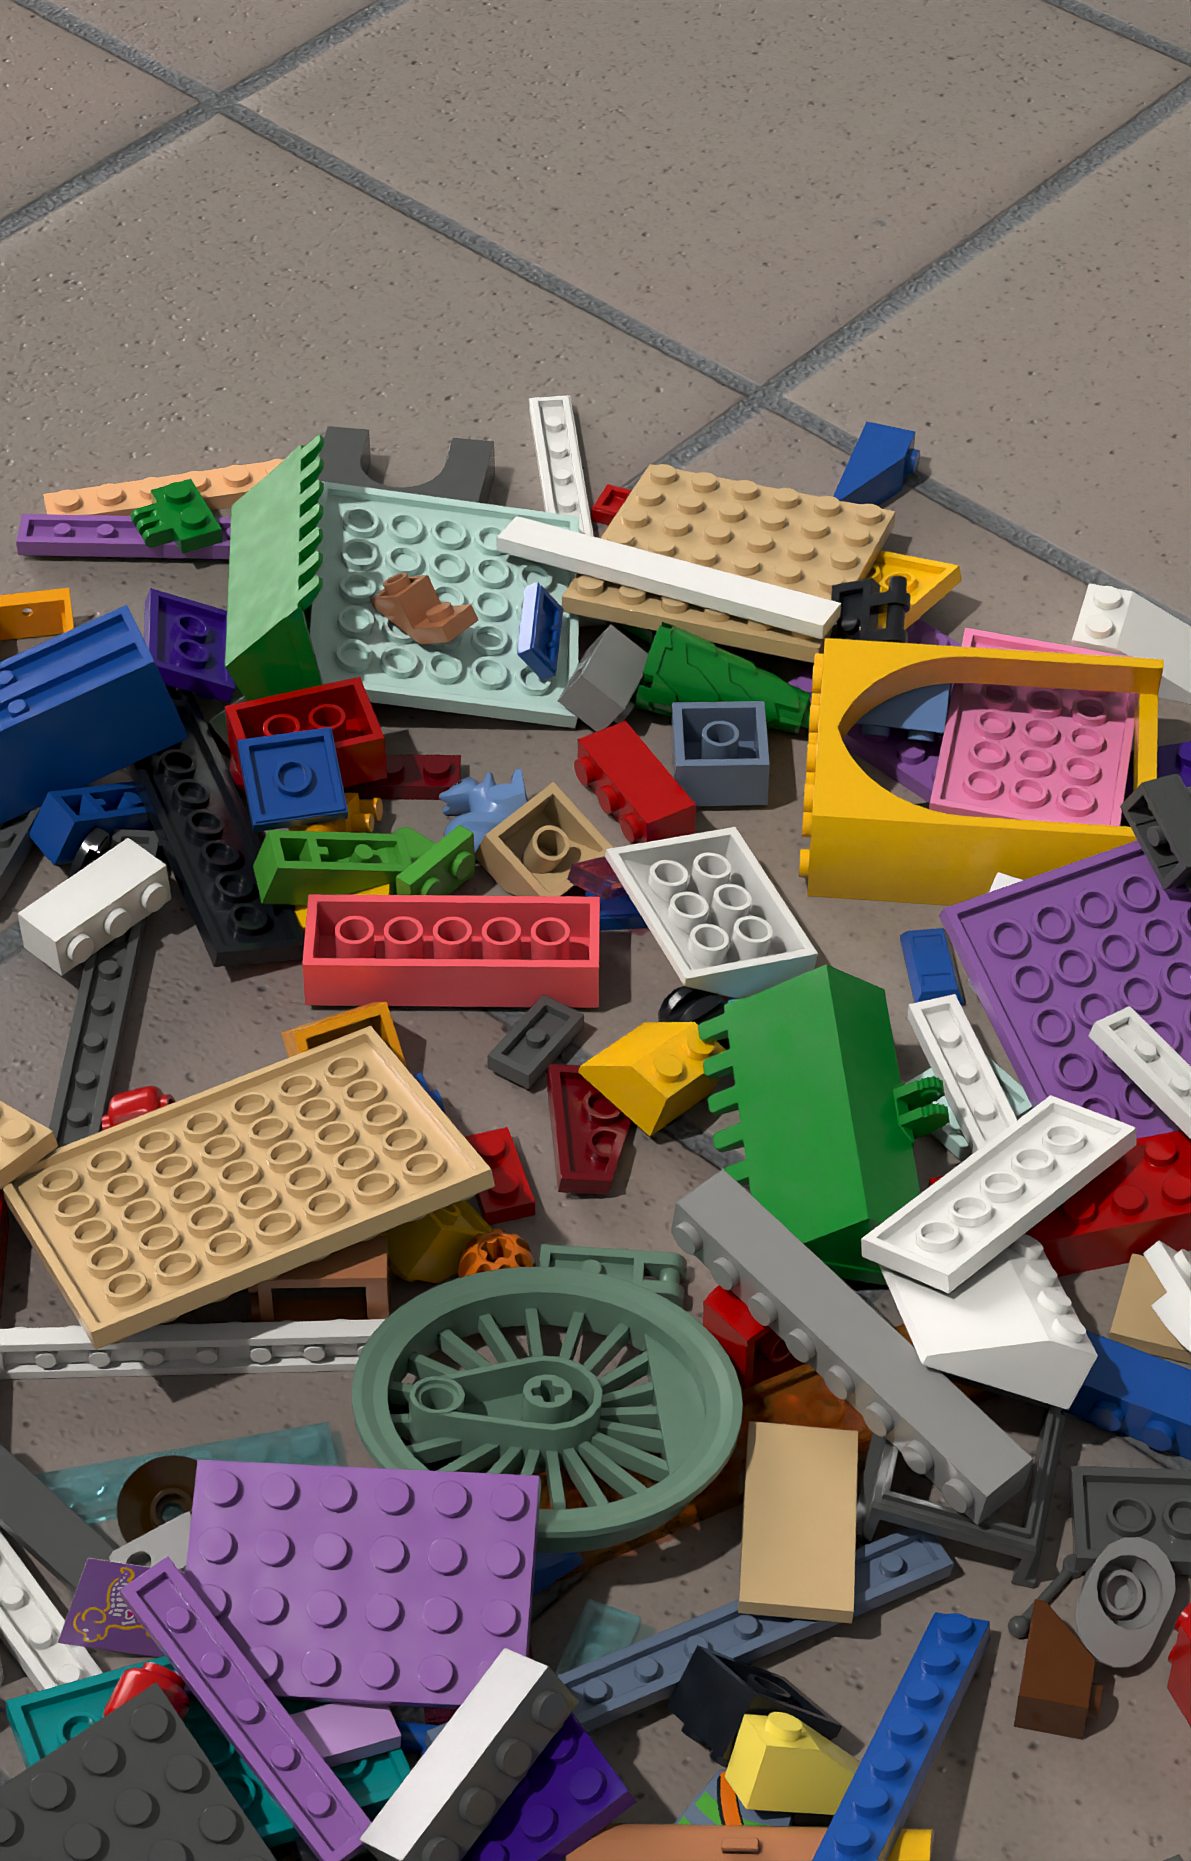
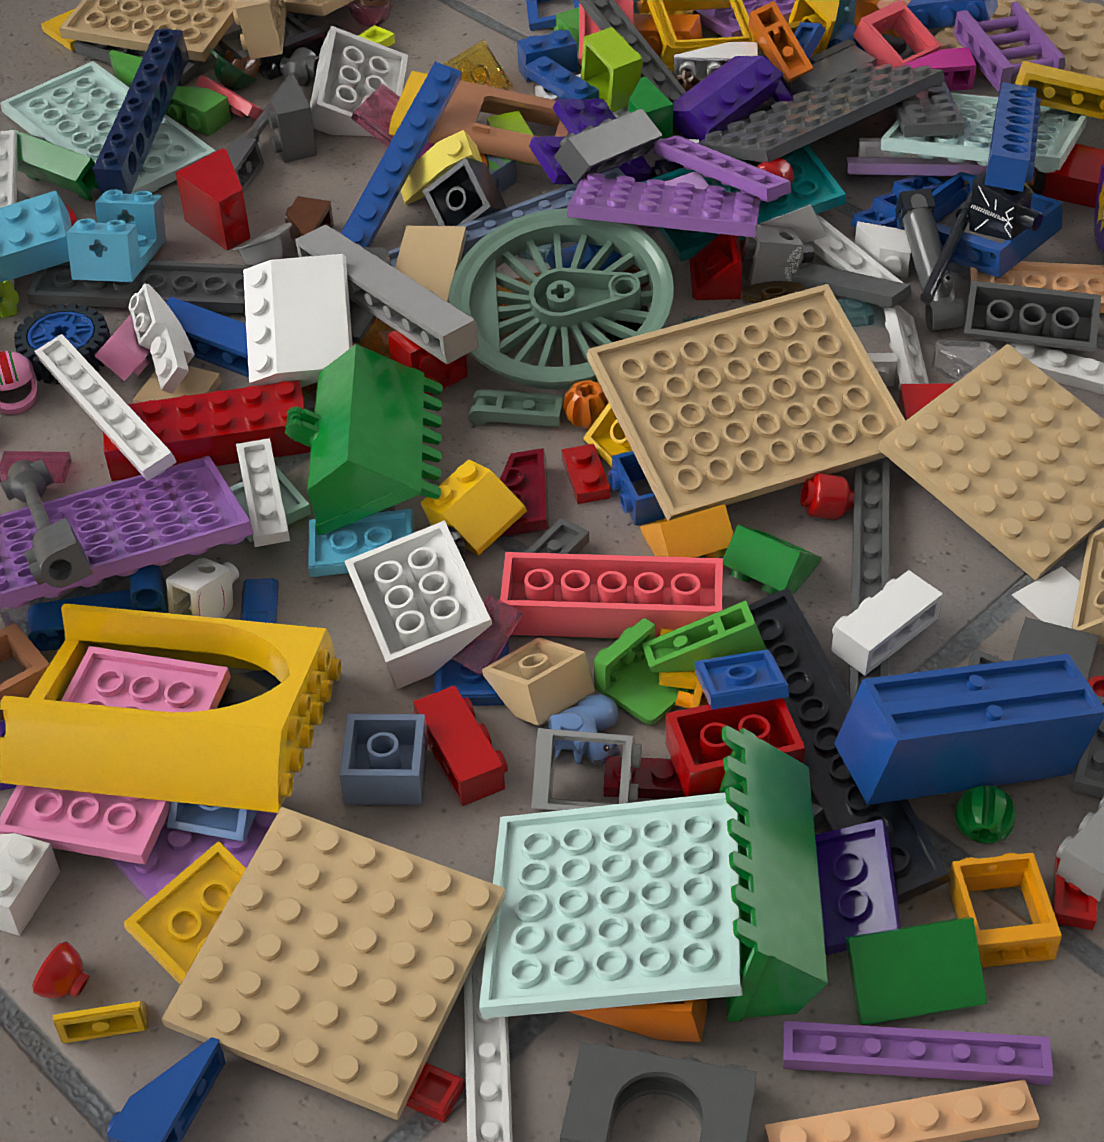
camera: 175 degrees left, 0 degrees up
green hinge [130,479,223,554] -> none
nougat slope [370,572,478,644] -> none
white tile [496,516,841,639] -> none
blue plate [517,582,563,681] -> none
light grey brick [558,625,648,732] -> none
green cone [635,622,811,734] -> none
black plate [830,576,911,643] -> none
white plate [861,1095,1136,1293] -> none
none -> red brick [32,941,90,999]
none -> yellow slope [53,1001,148,1043]
none -> light grey window [531,728,642,810]
none -> green slope [723,525,822,594]
none -> green tile [845,916,988,1025]

